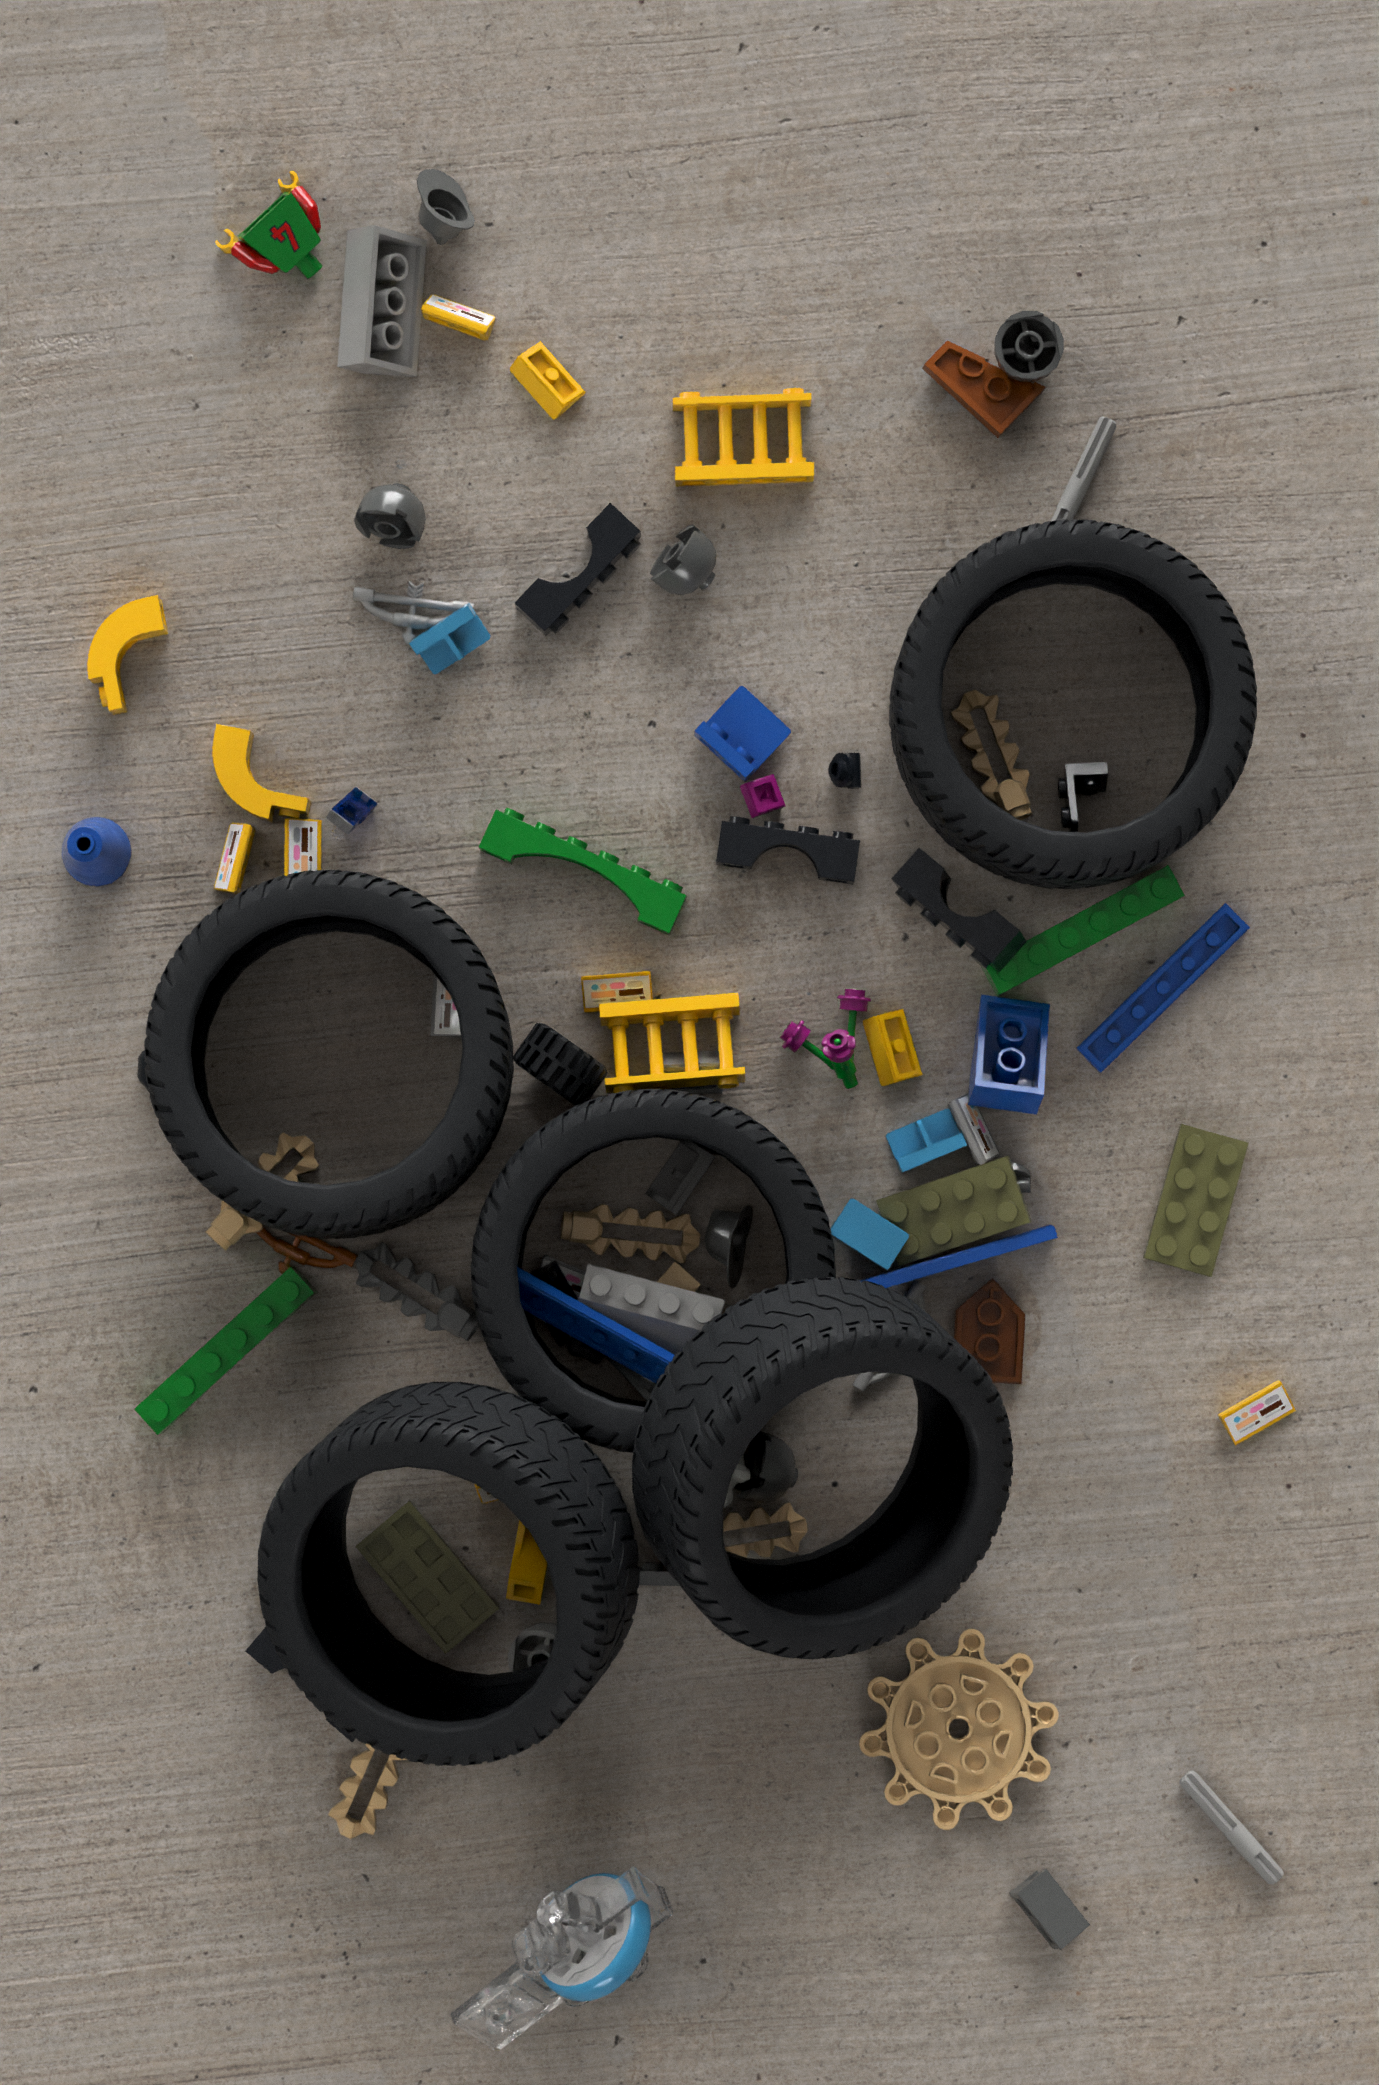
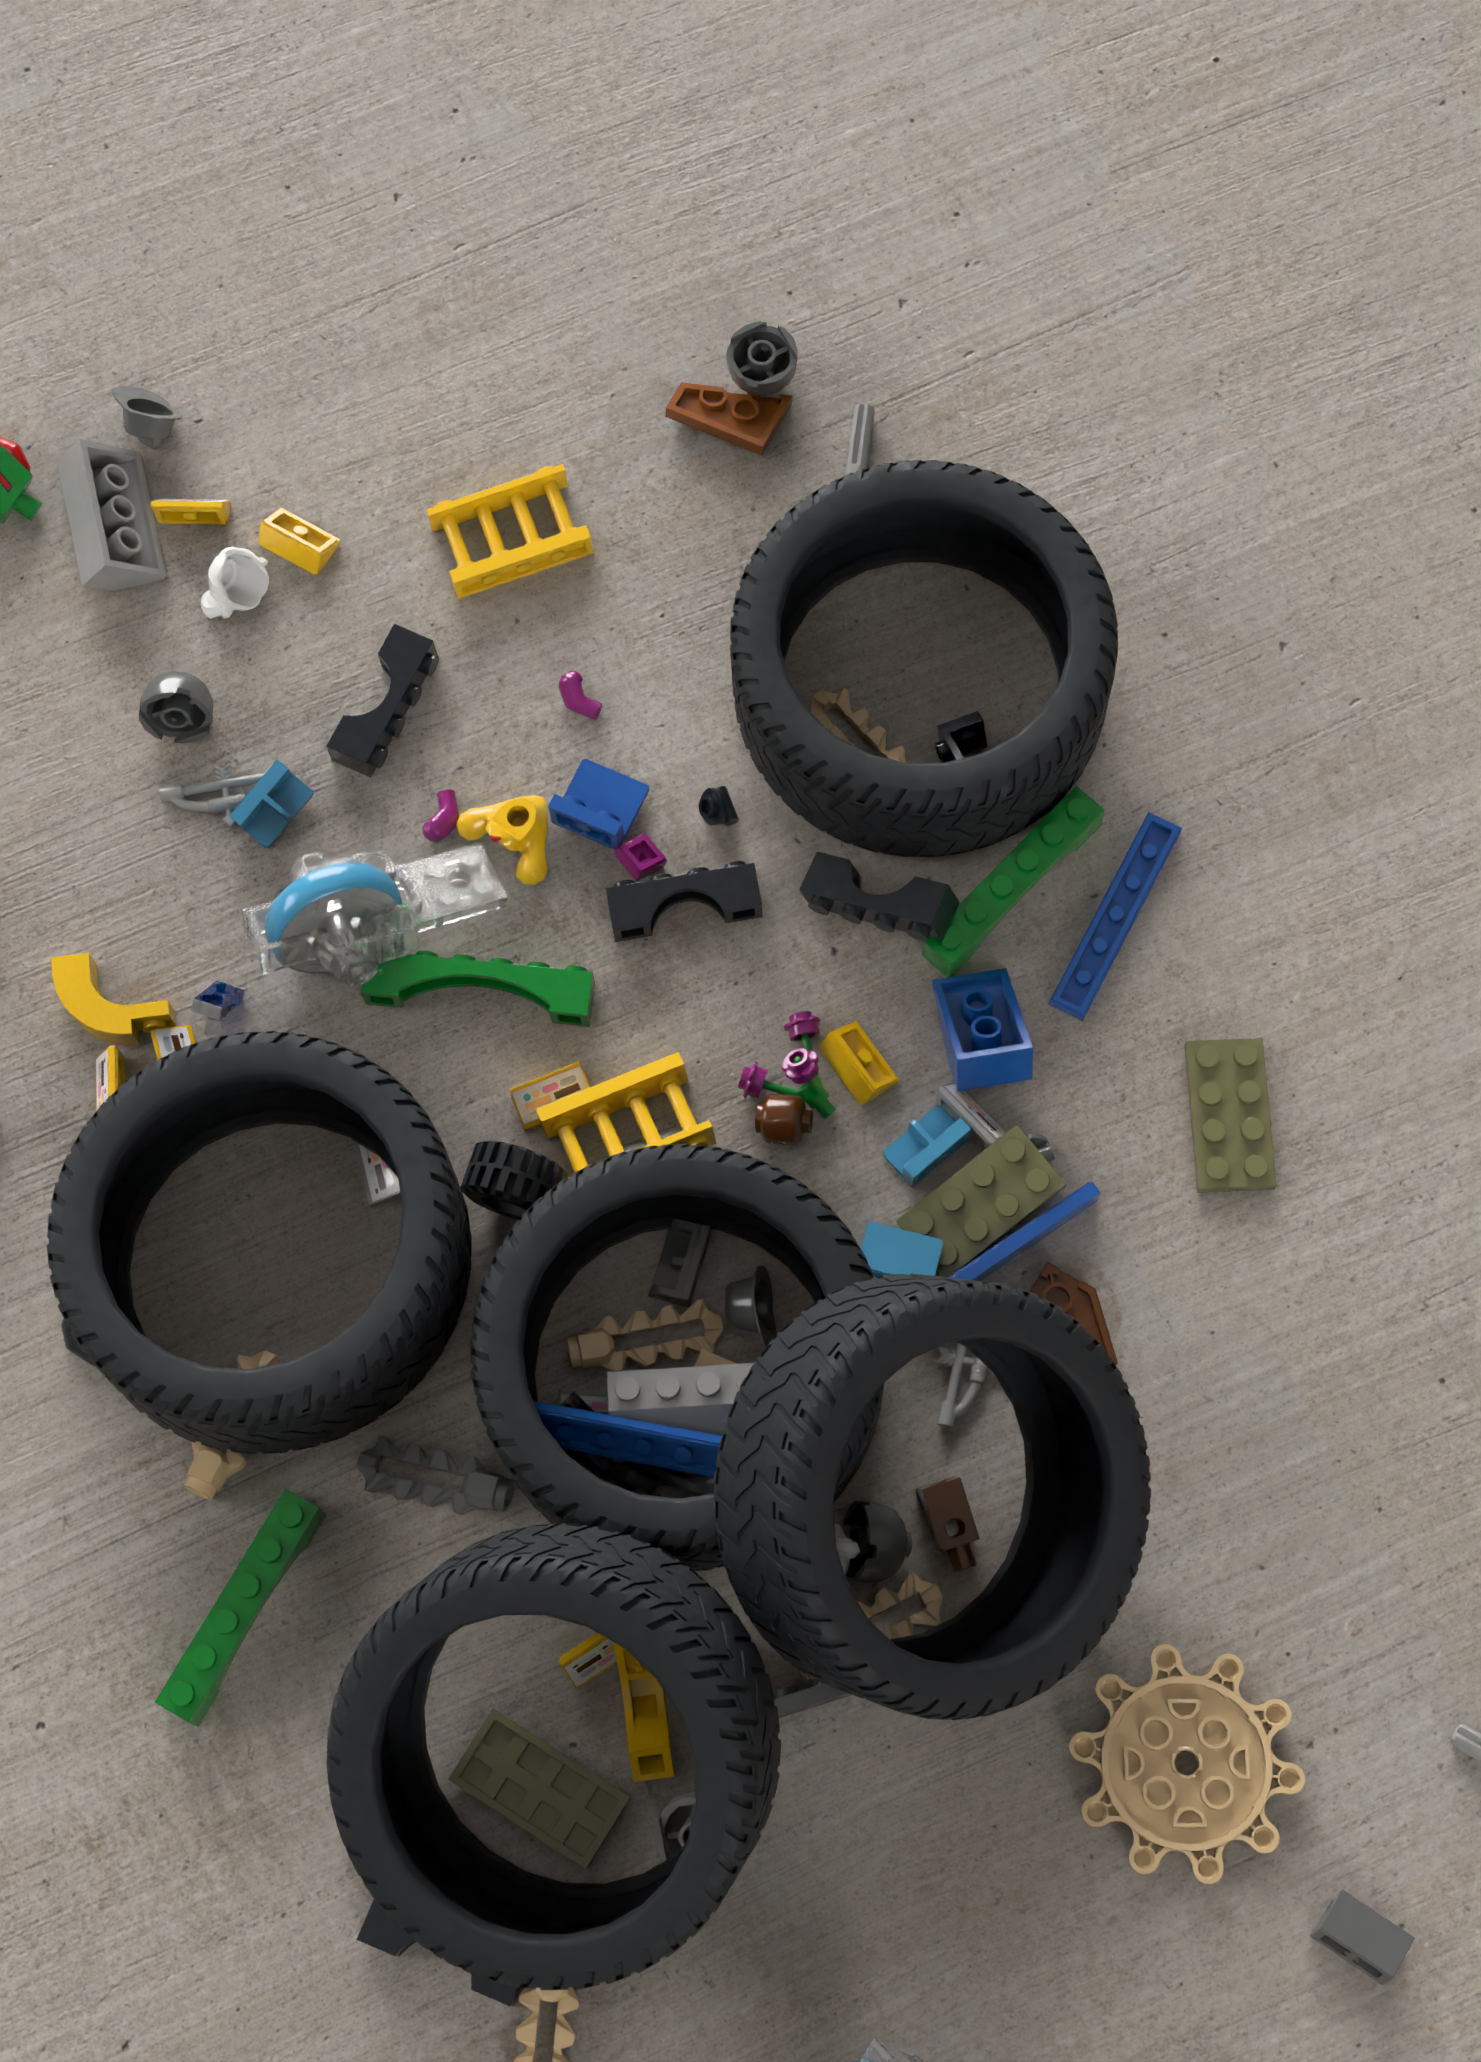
camera: 15 degrees left, 15 degrees down
dark orange piece [256,1227,358,1274] -> none
dark grey cylinder [650,525,716,595] -> none
slope [1218,1380,1296,1446] -> none
none -> white hair [201,547,269,619]
none -> clear piece [242,842,508,987]
none -> magenta arm [422,789,459,841]
none -> yellow head [456,795,549,886]
none -> magenta arm [558,671,602,720]
none -> reddish brown head [755,1094,813,1145]
none -> reddish brown torso [915,1477,979,1572]

